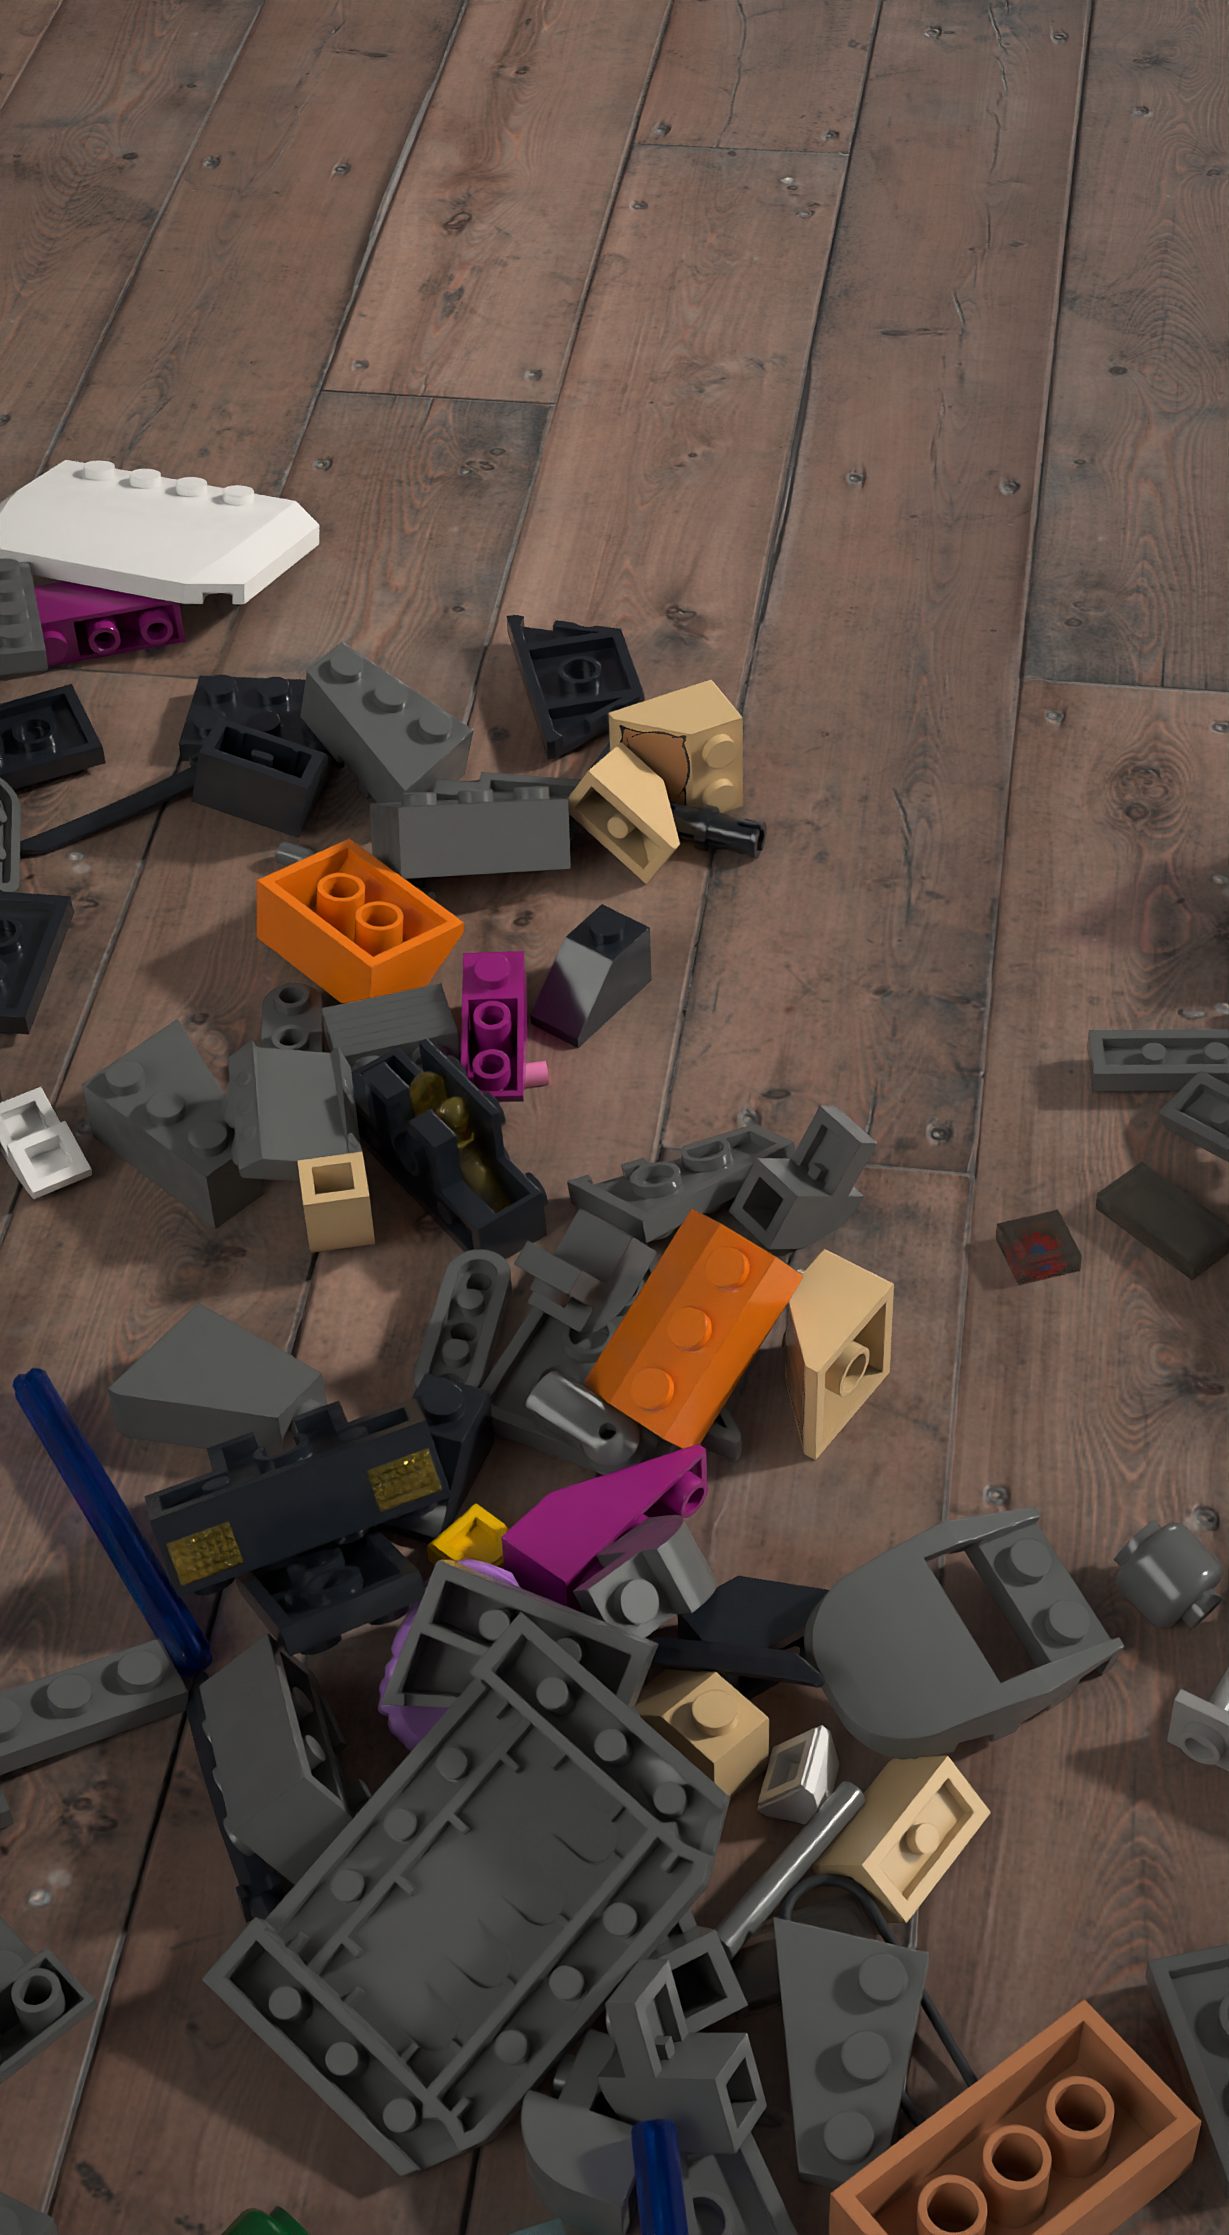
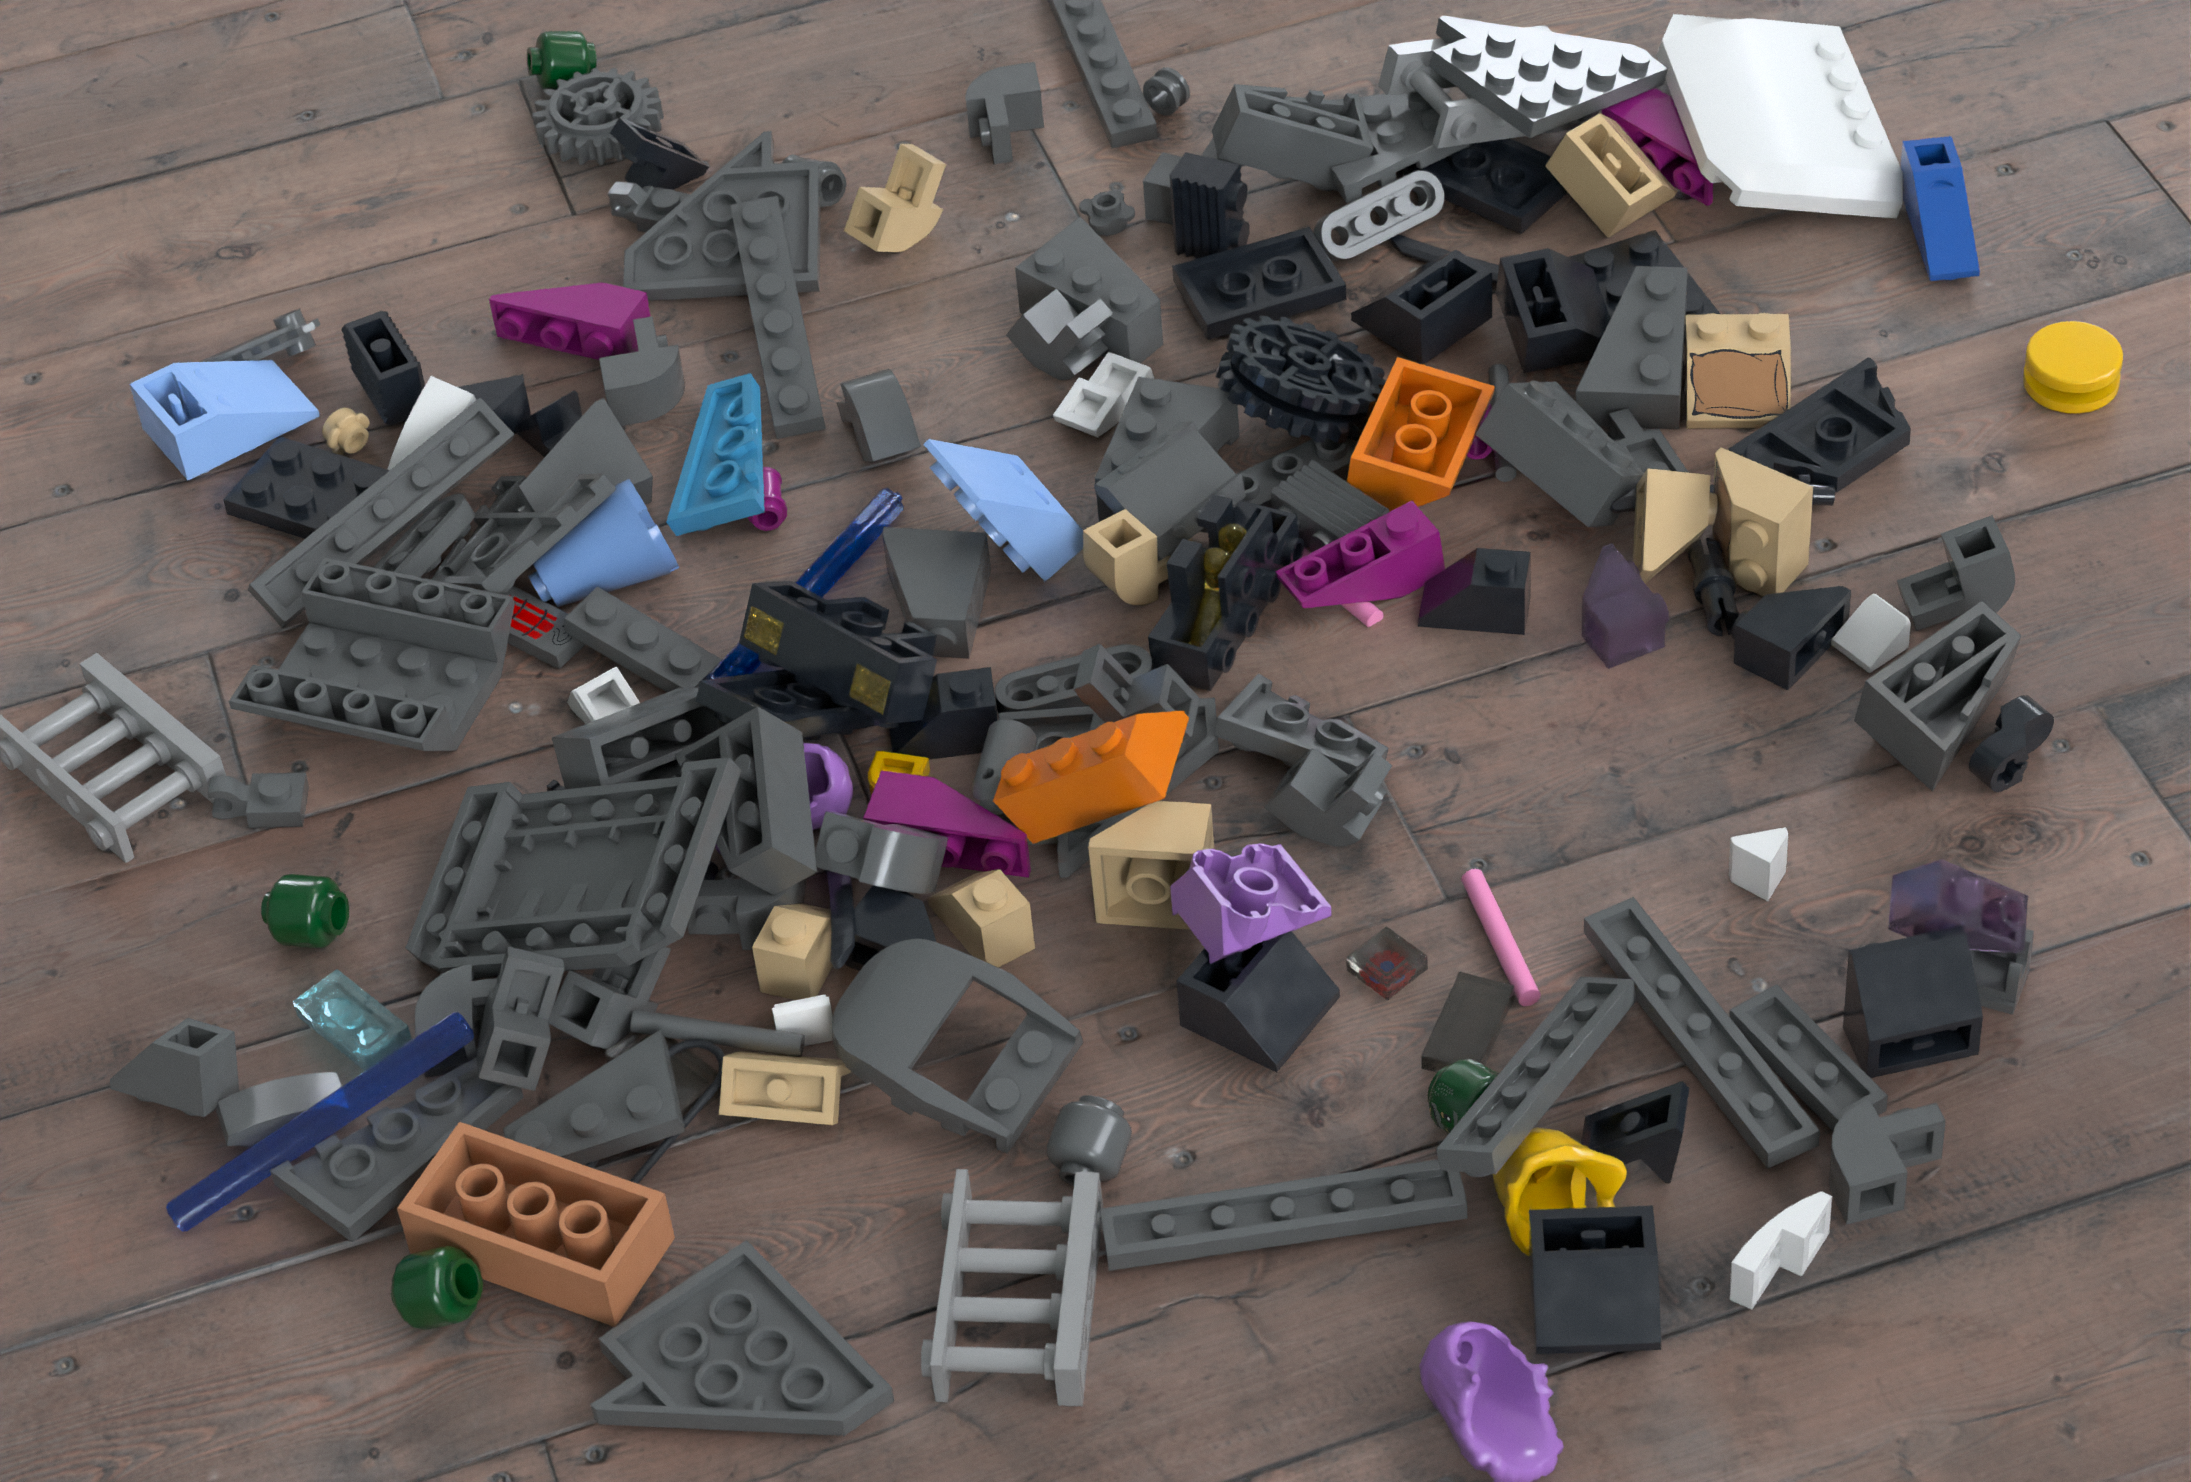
camera: 65 degrees right, 0 degrees up
none -> white slope [567,666,640,724]
none -> light blue slope [923,439,1083,582]
none -> tan slope [928,869,1035,968]
none -> medium lavender slope [1170,843,1331,964]
none -> black slope [1176,931,1340,1073]
none -> black piece [1216,316,1386,443]
none -> black slope [1351,250,1492,365]
none -> bright pink bar [1461,869,1541,1006]
none -> tan slope [1545,113,1678,238]
none -> clear purple slope [1582,543,1669,669]
none -> slope [1684,313,1791,429]
none -> white slope [1729,827,1788,901]
none -> black slope [1732,586,1851,690]
none -> white slope [1831,593,1911,673]
none -> dark grey wedge [1854,601,2022,791]
none -> dark grey brick [1897,515,2015,631]
none -> blue slope [1901,136,1980,281]
none -> black piece [1969,695,2054,792]
none -> yellow head [2023,321,2123,414]

